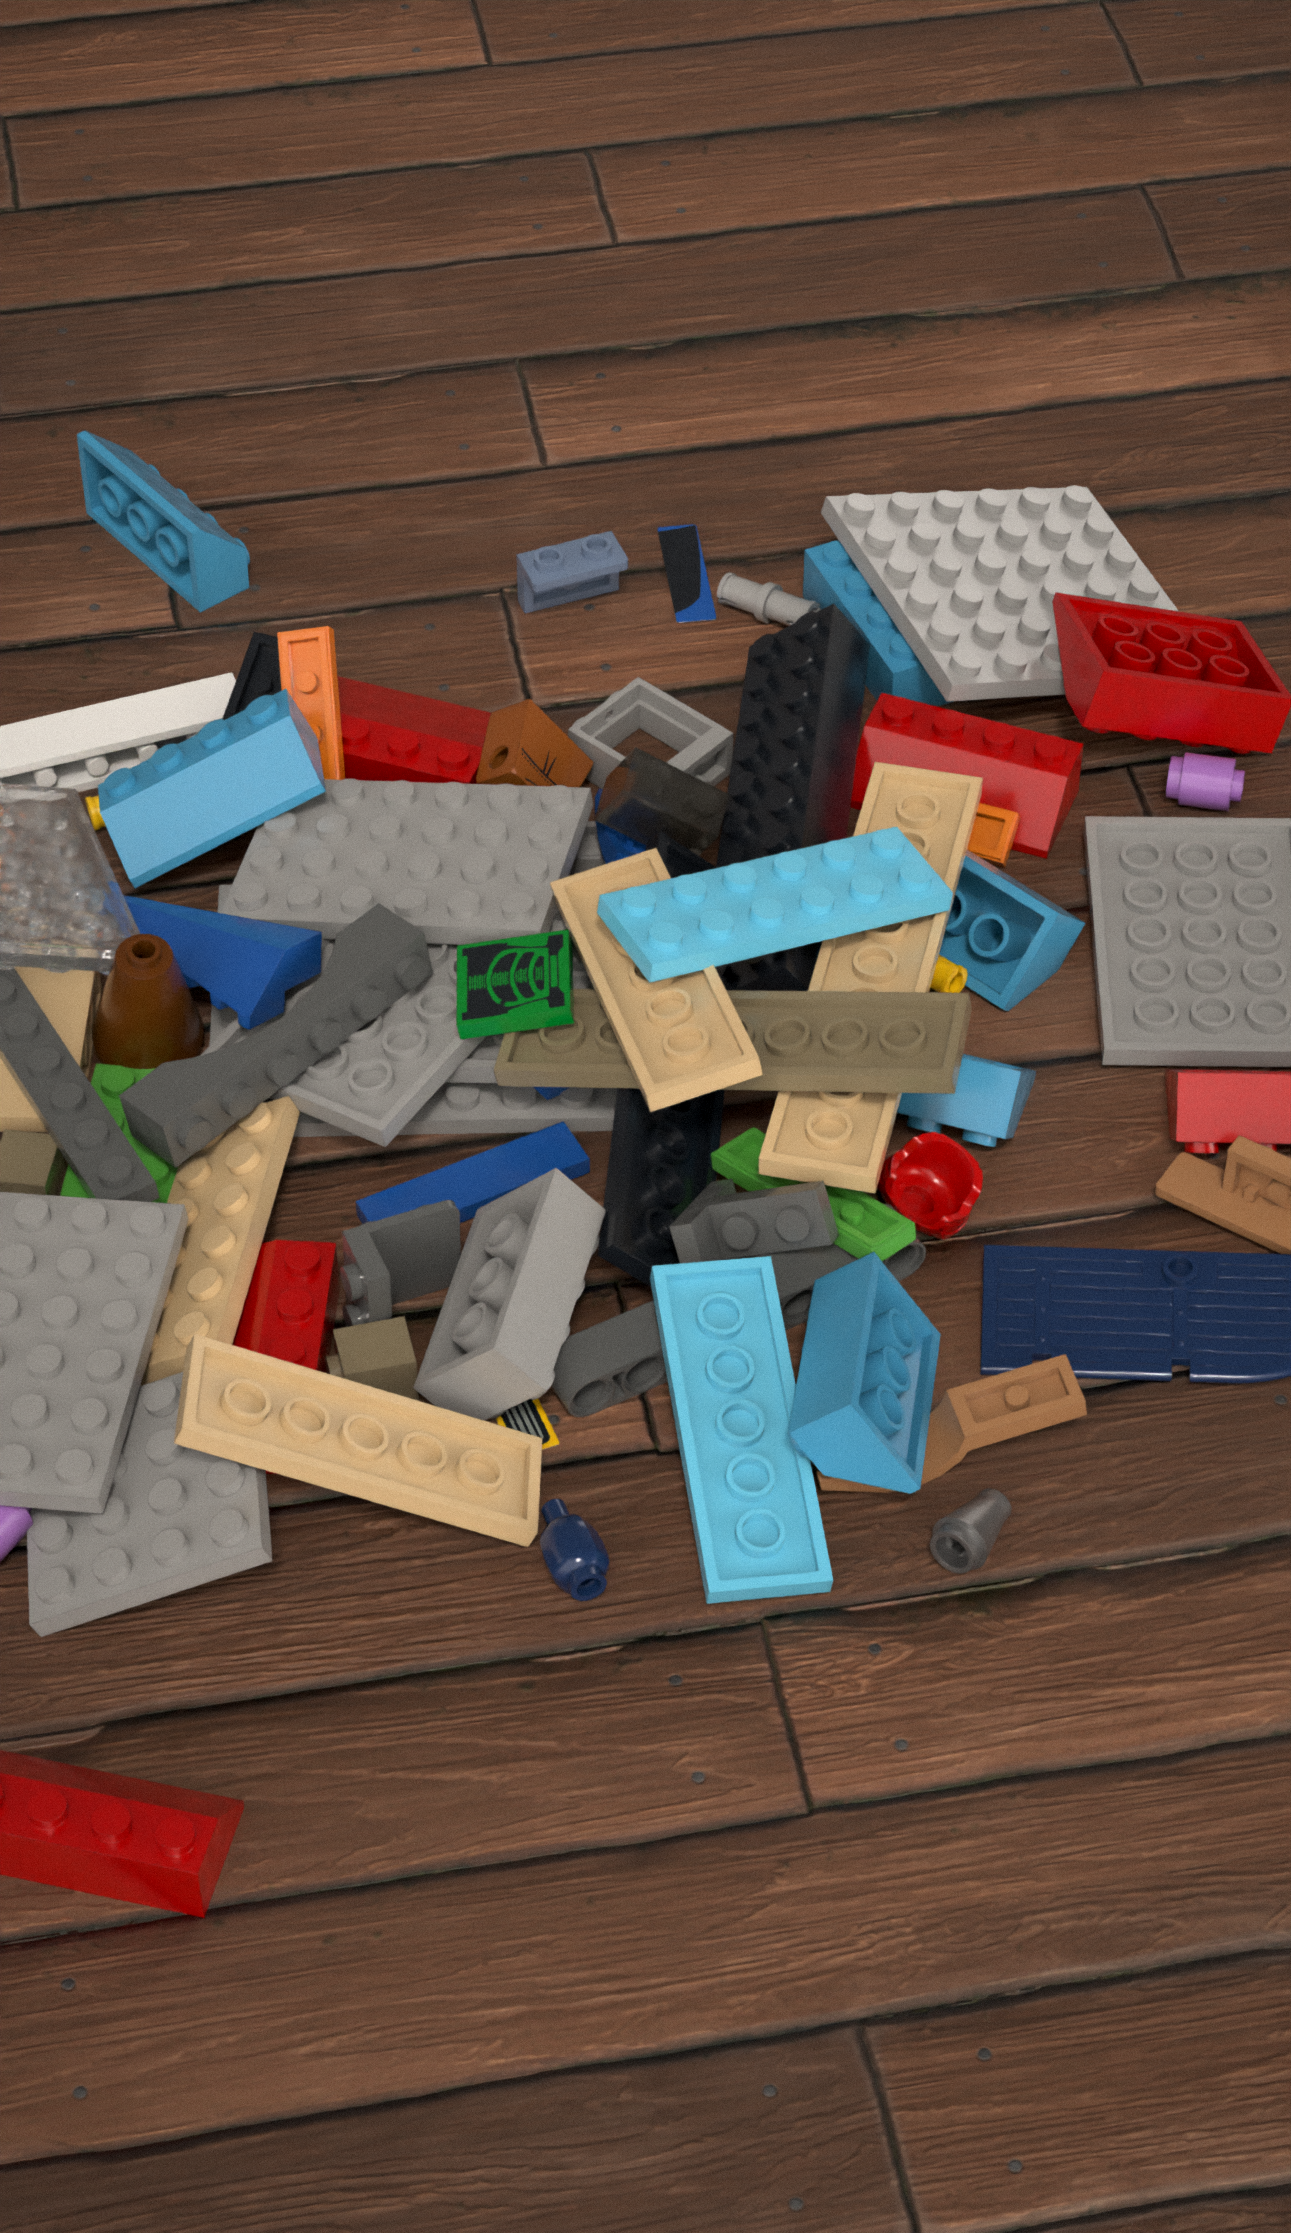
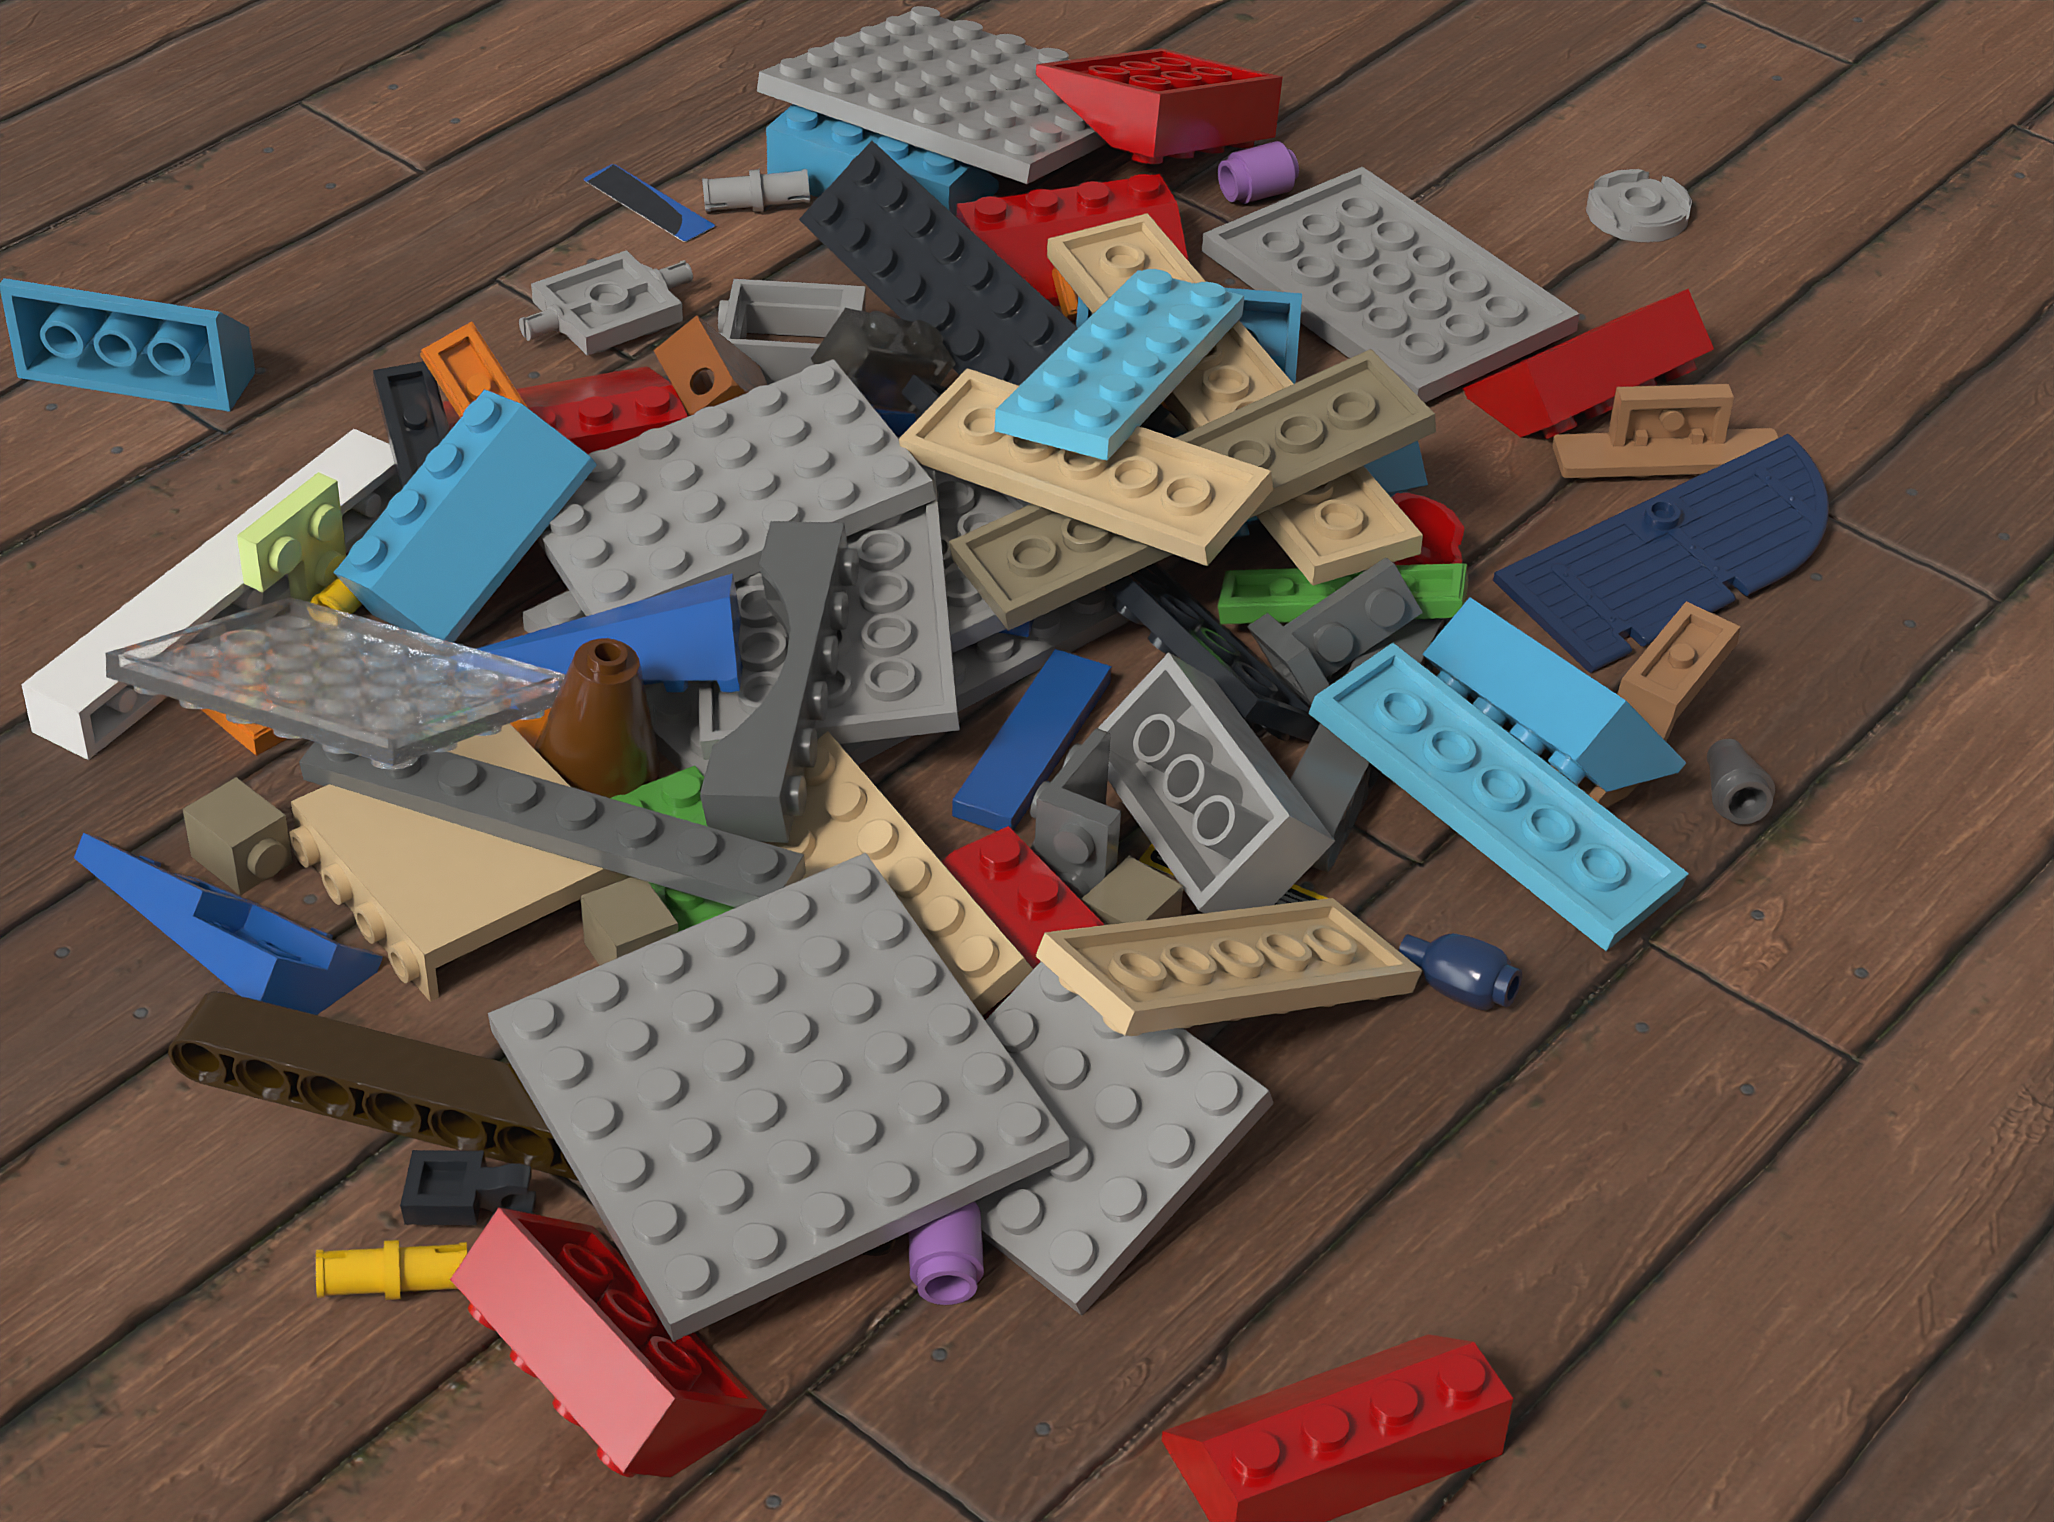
camera: 40 degrees left, 5 degrees down
green tile [456,929,574,1040] -> none
sand blue bracket [516,531,628,614] -> none
none -> yellowish green plate [237,472,346,607]
none -> light grey plate [519,250,693,356]

